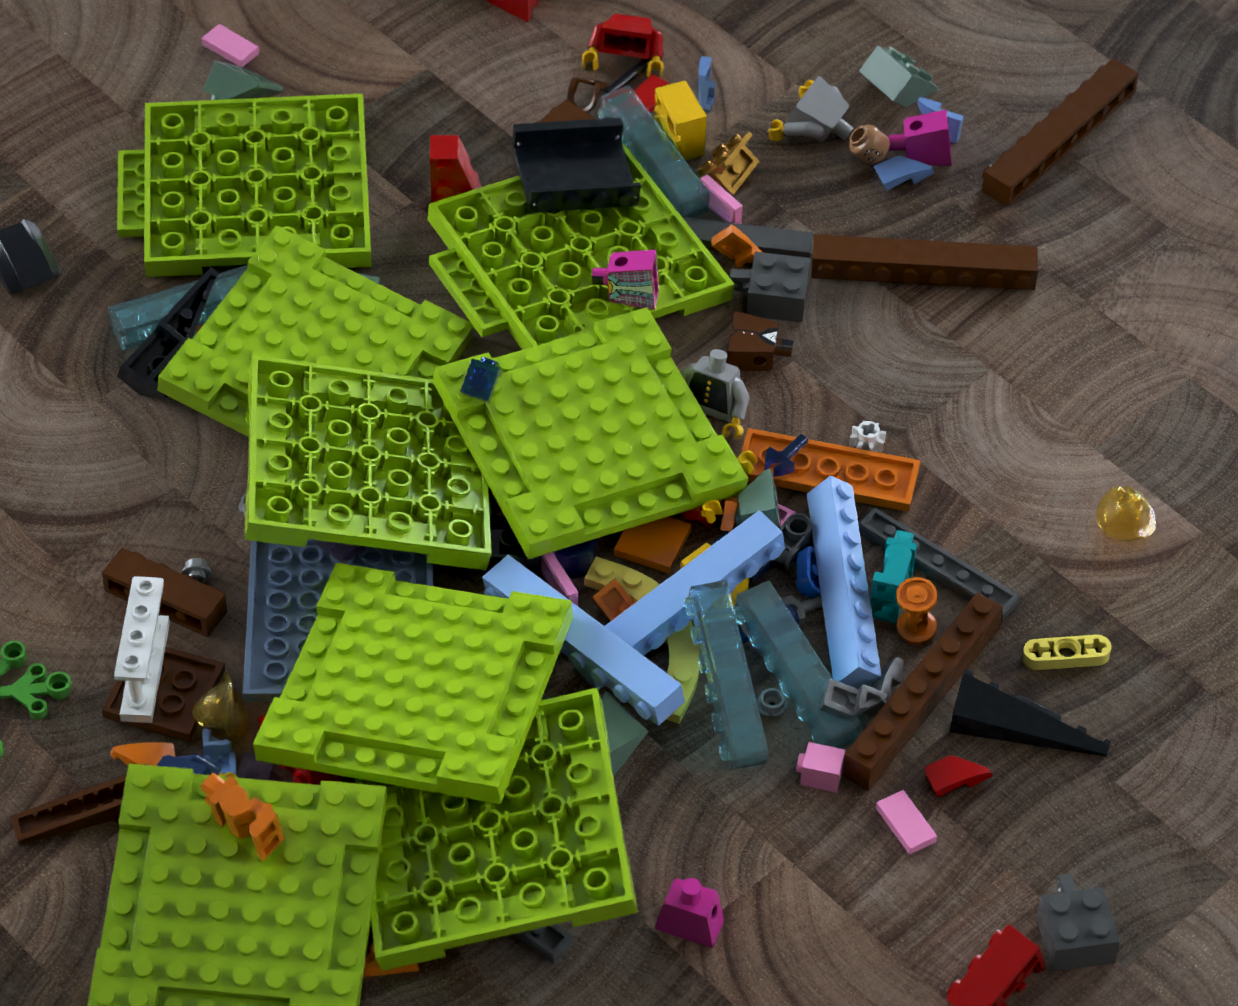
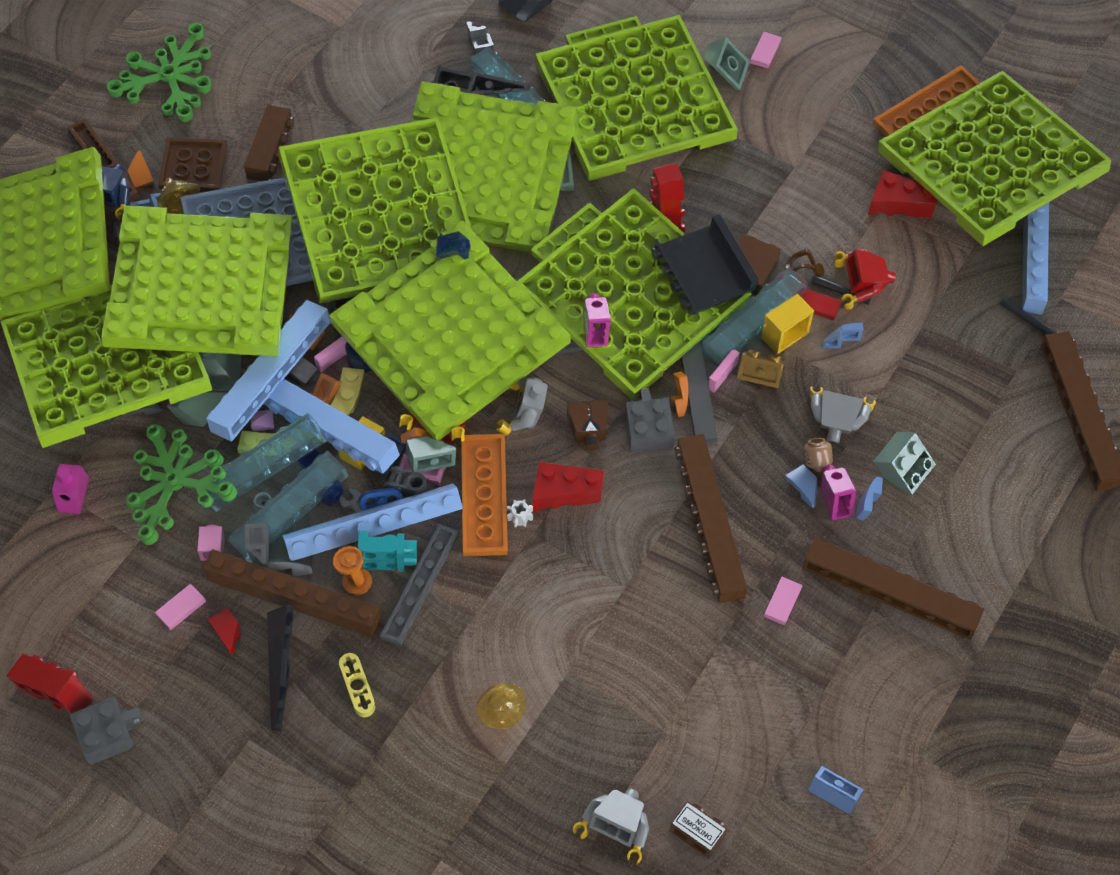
camera: 75 degrees right, 10 degrees up
white fence [114,576,170,723] -> none
orange hips [200,772,285,863] -> none
orange tile [614,517,692,574] -> none
clear blue bar [764,434,808,477] -> none
none -> bright green plant [126,424,237,545]
none -> flat silver slope [466,22,494,55]
none -> red wedge [532,462,604,512]
none -> bright pink tile [764,577,803,626]

